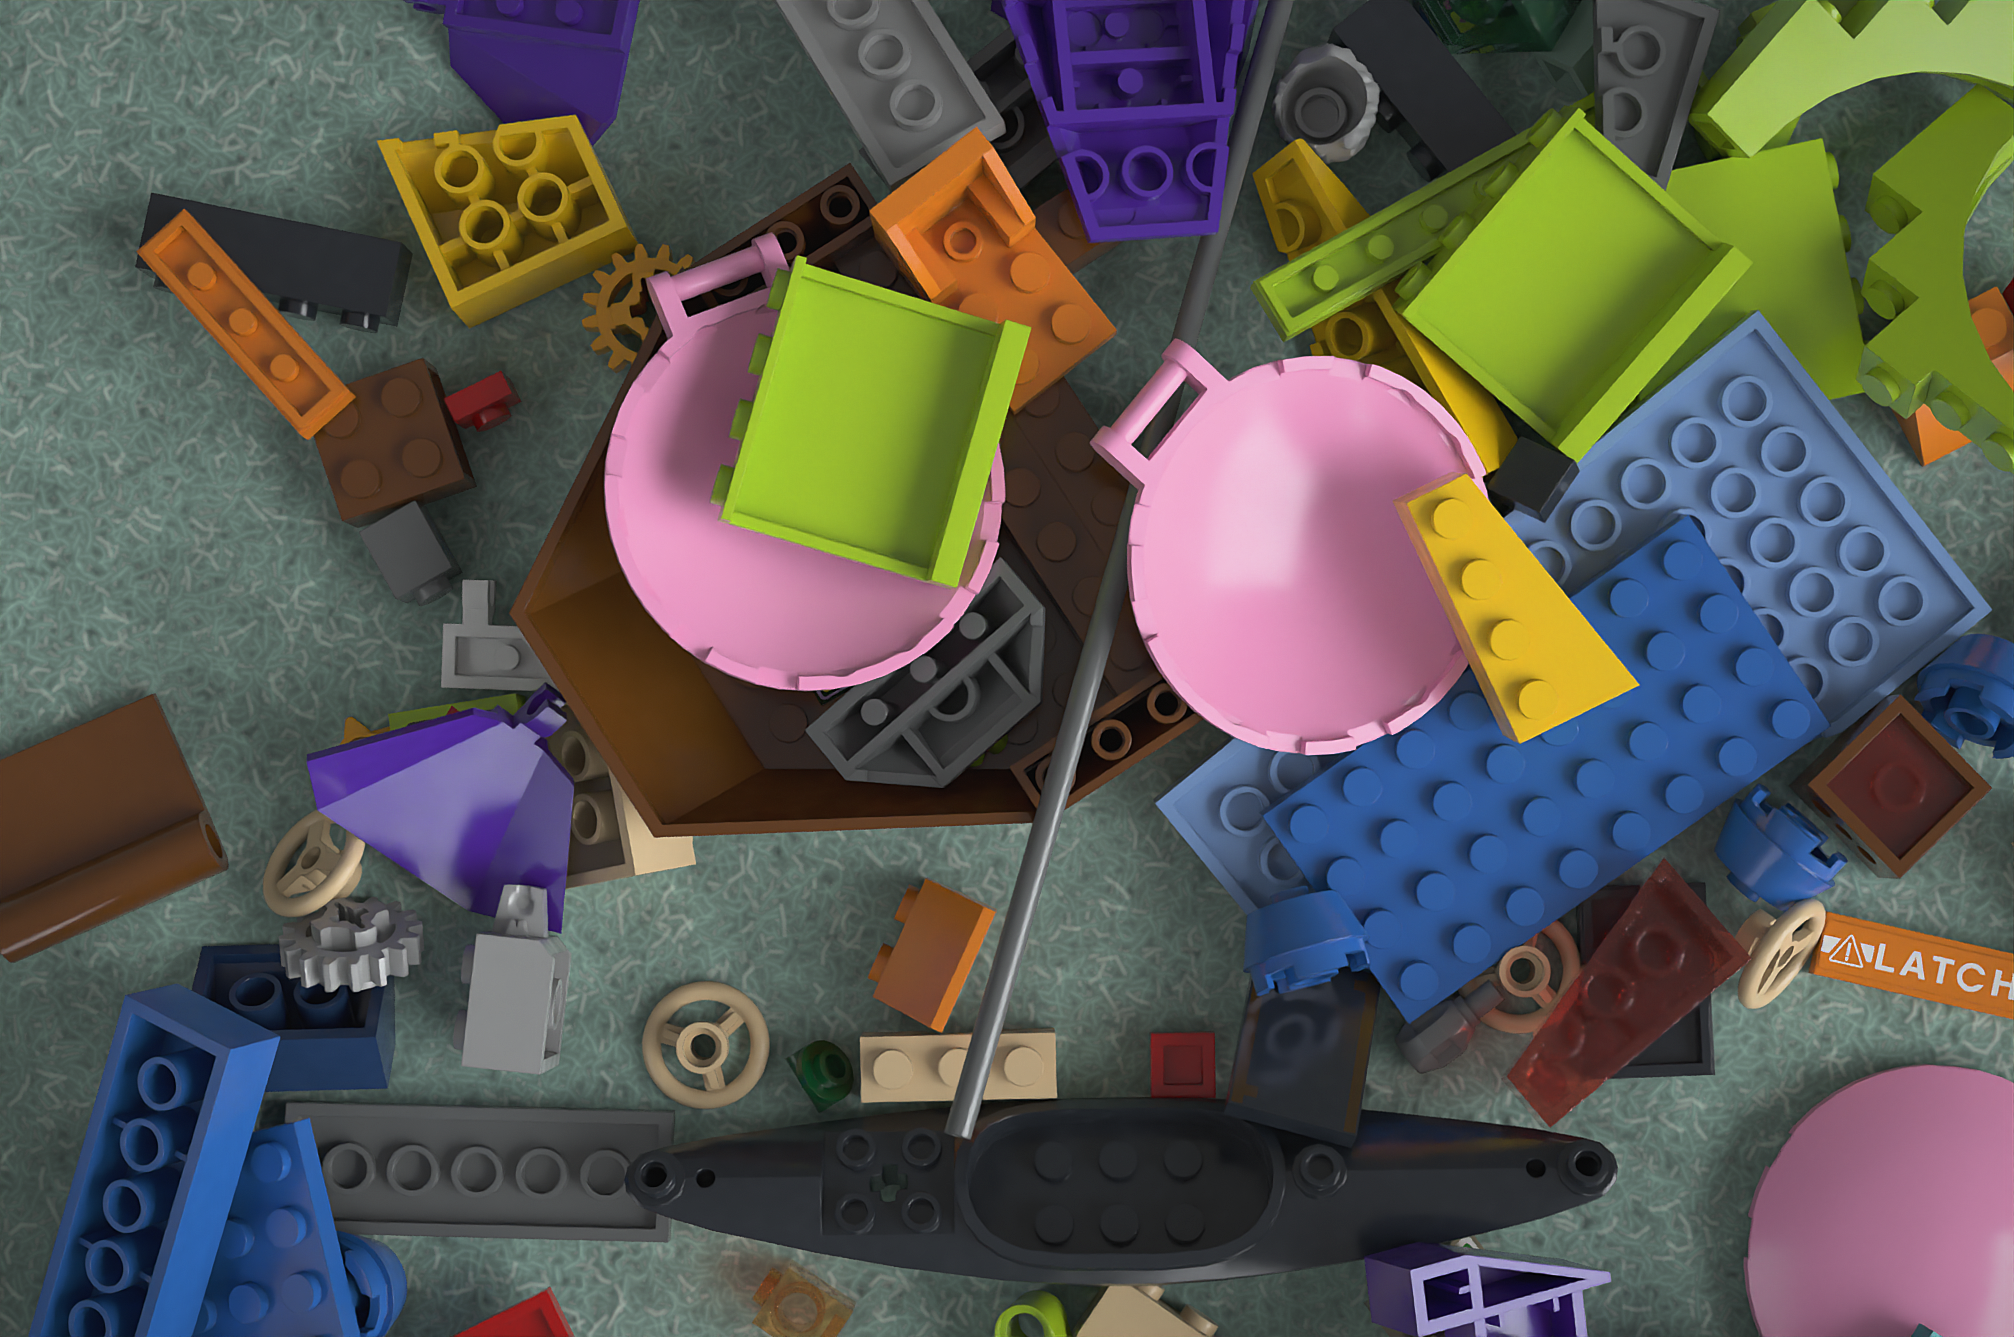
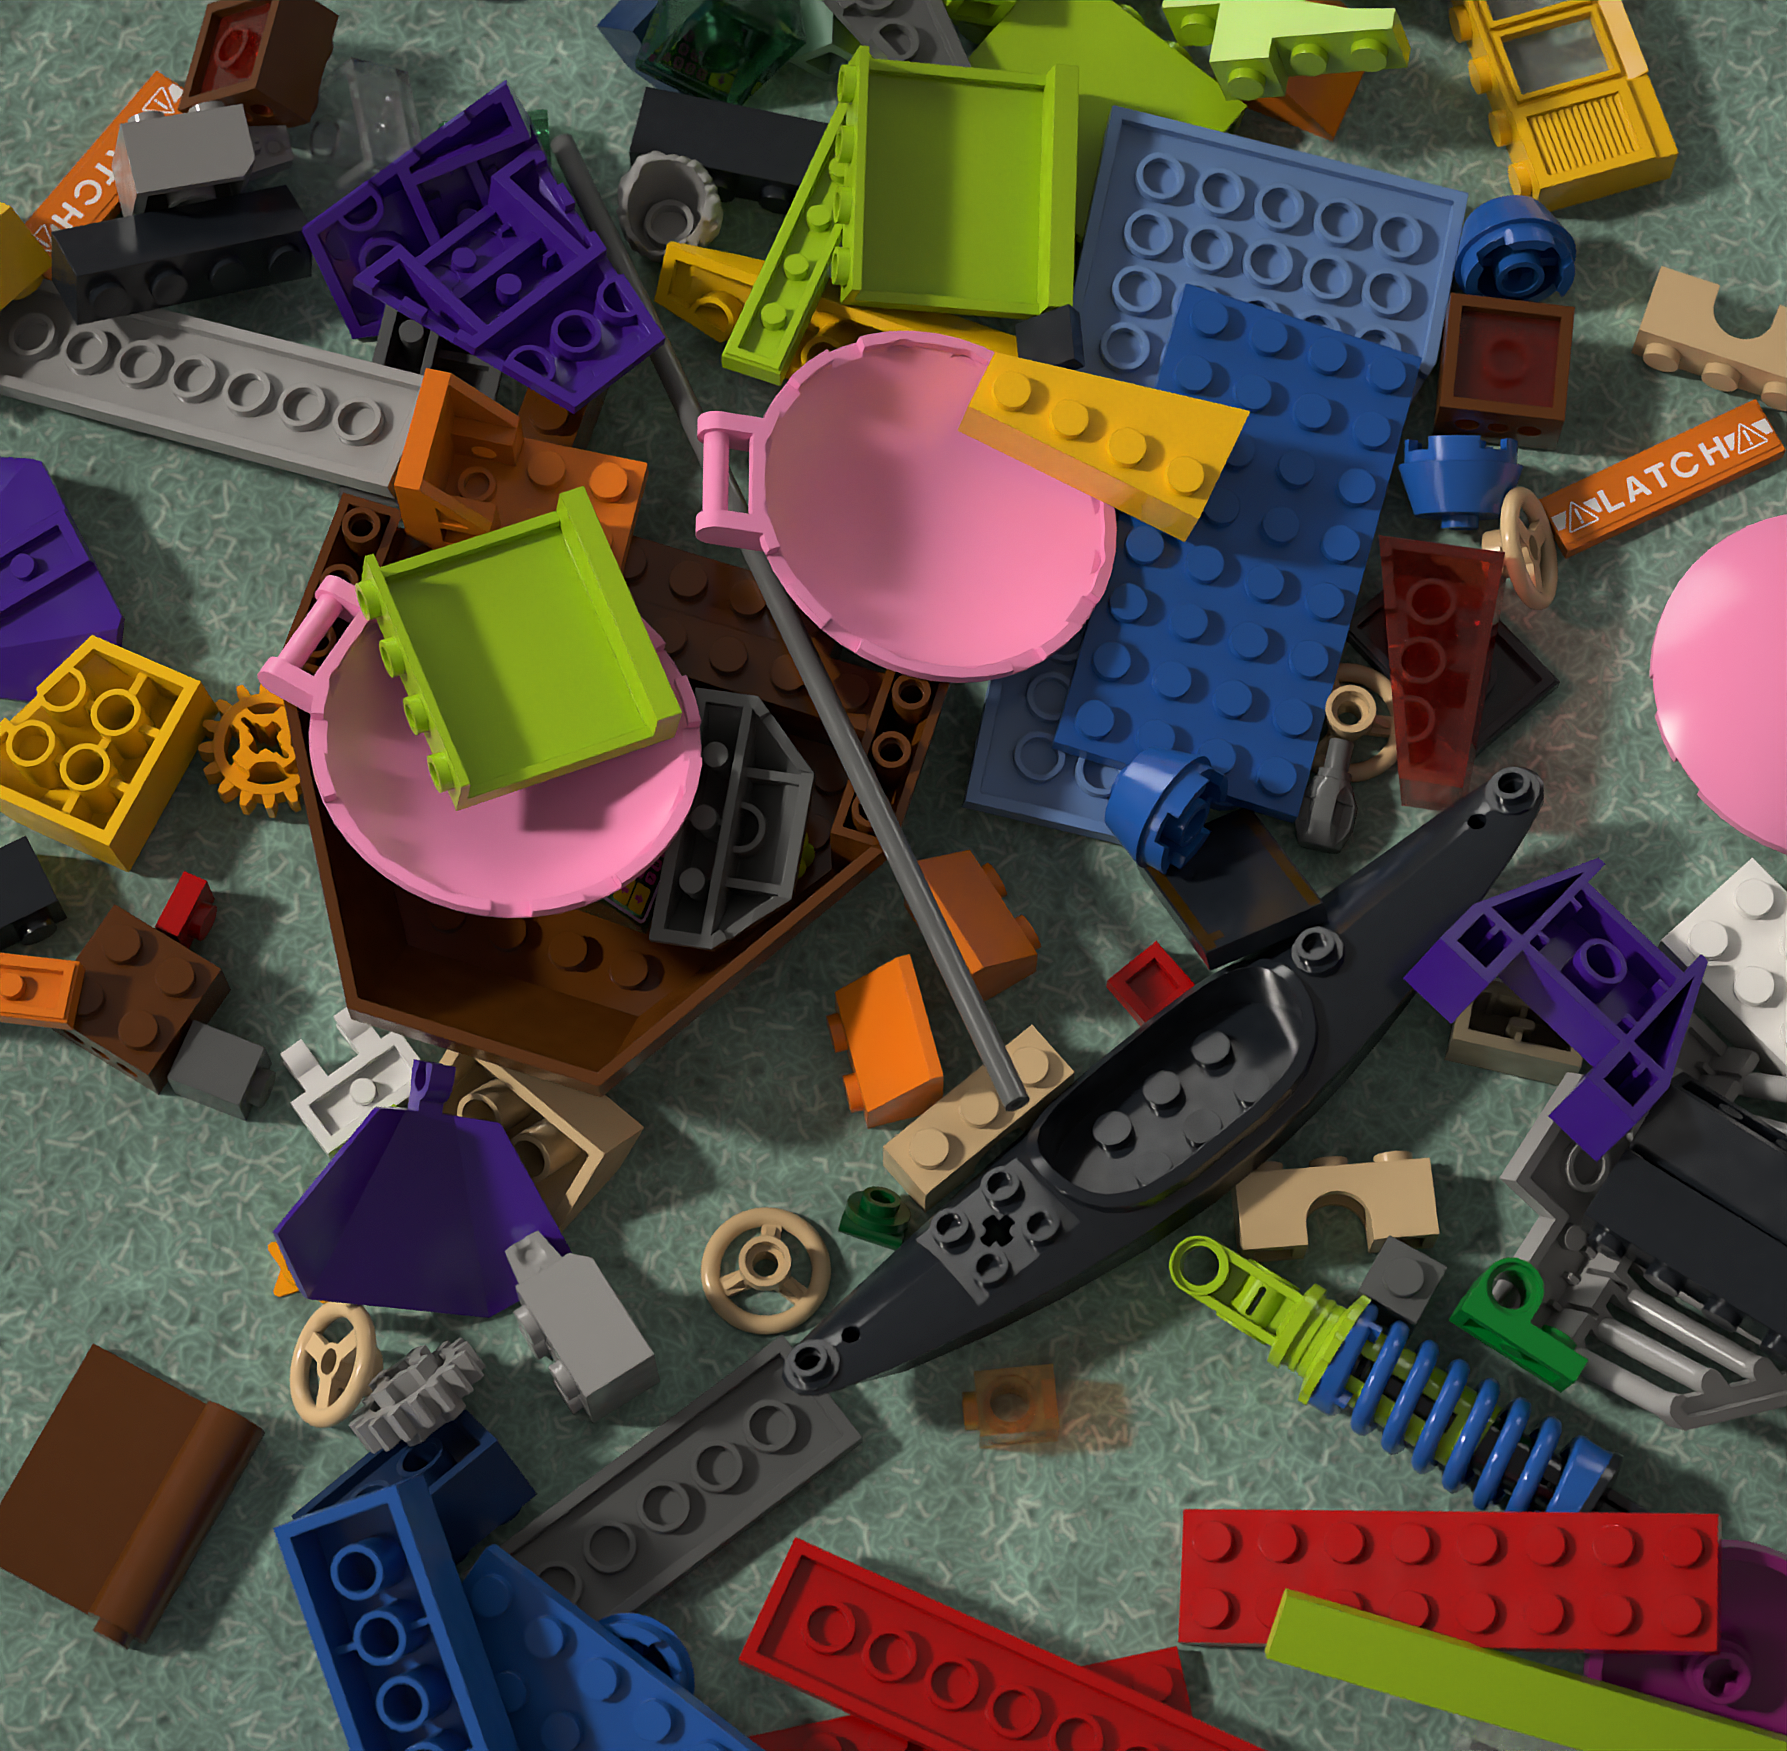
camera: 40 degrees left, 15 degrees down
none -> orange slope [904,849,1041,1002]

